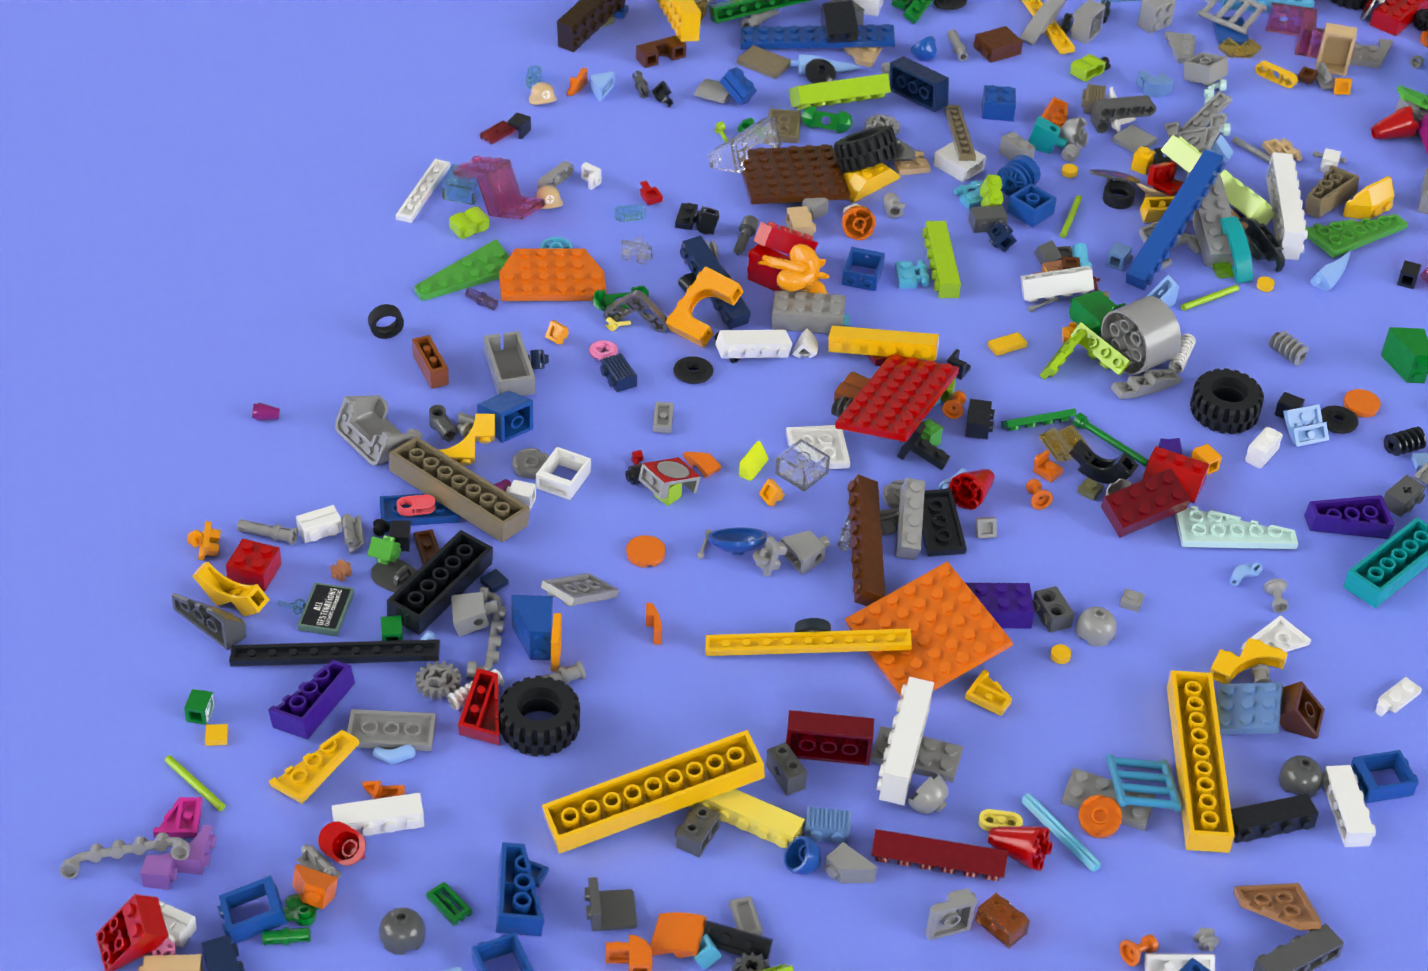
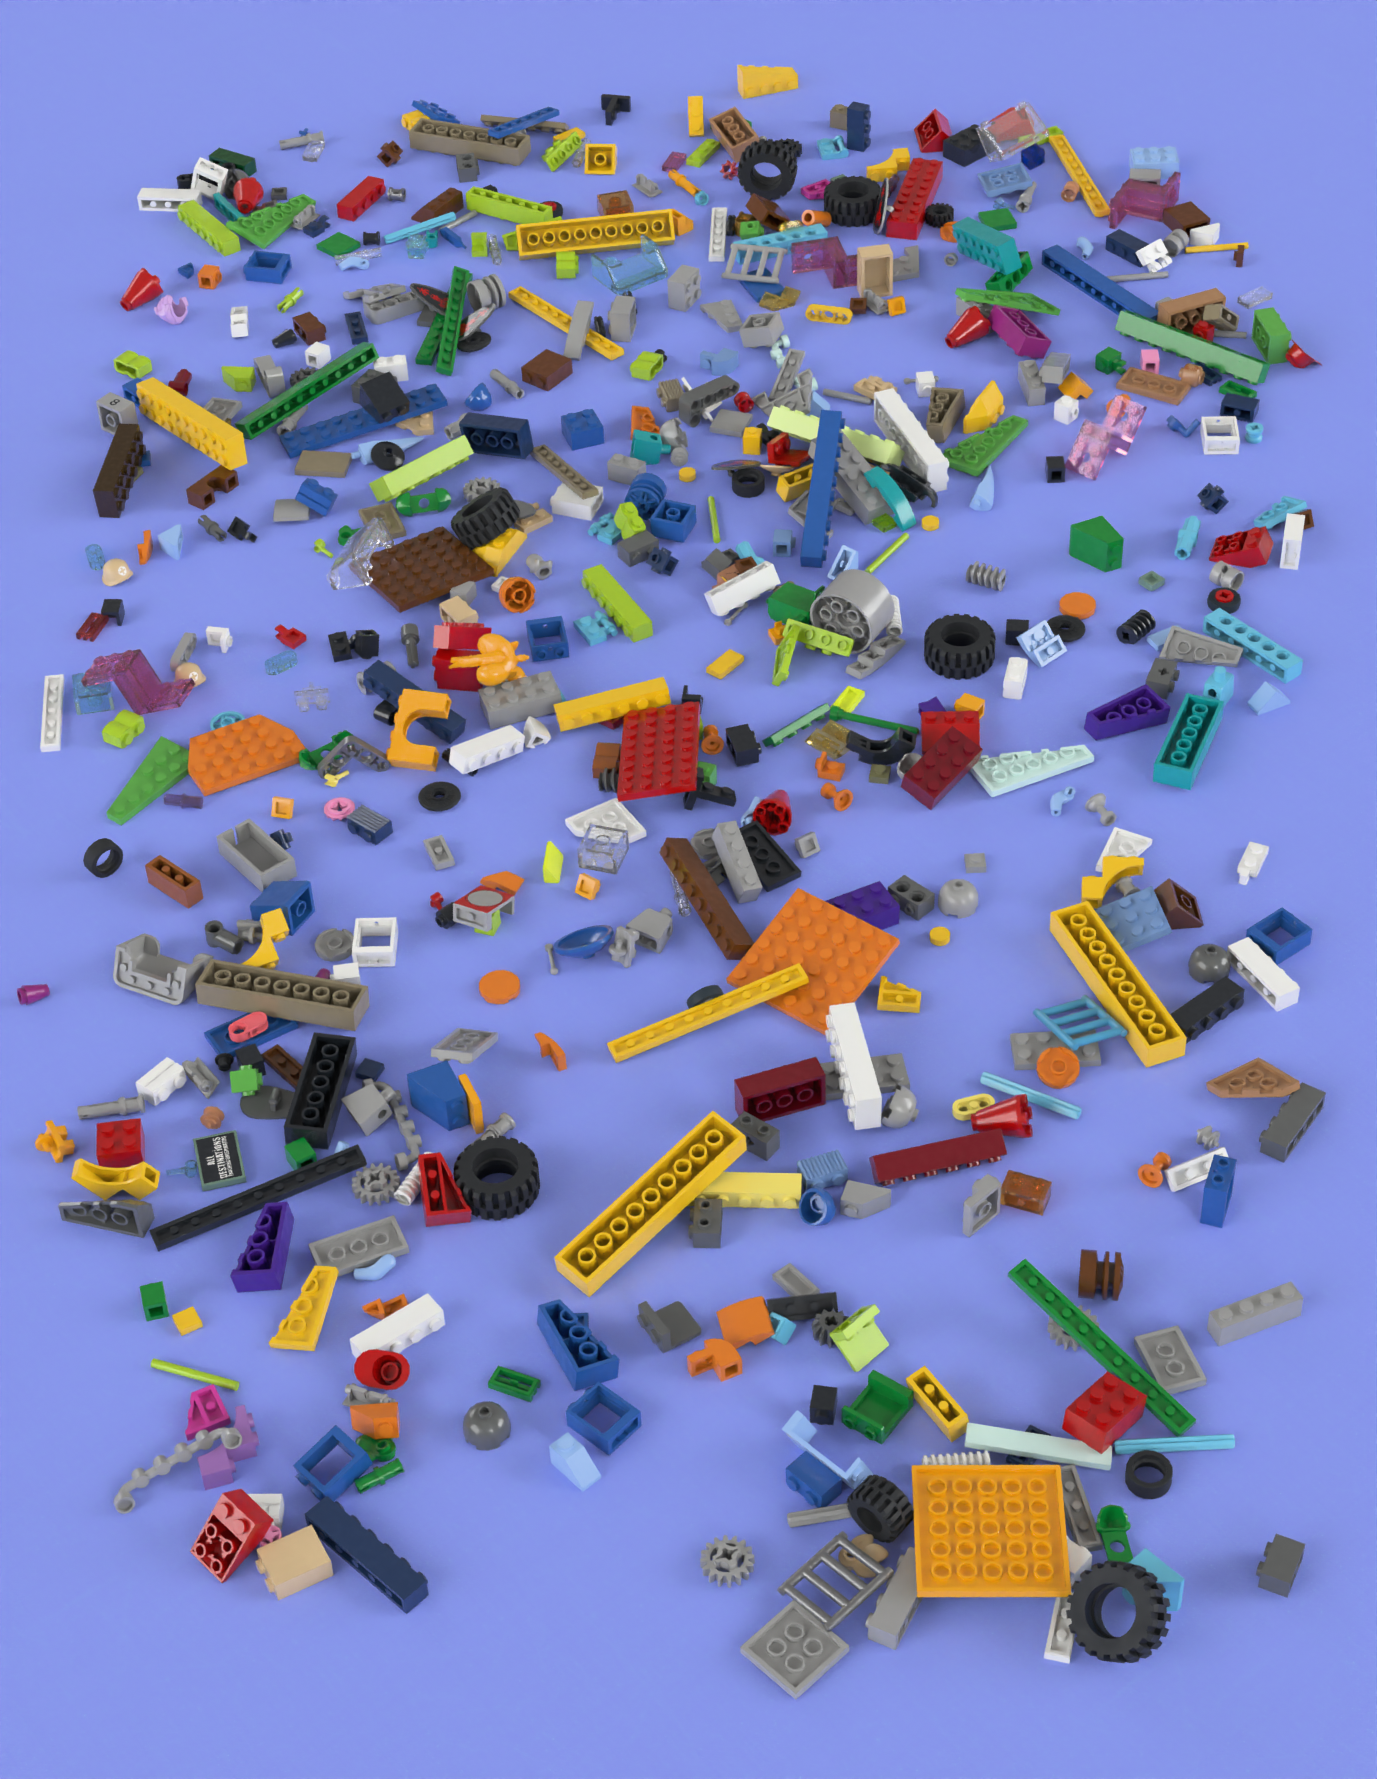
camera: 20 degrees left, 0 degrees up
none -> red wheel [734,392,754,413]
none -> neon yellow tile [830,686,865,713]

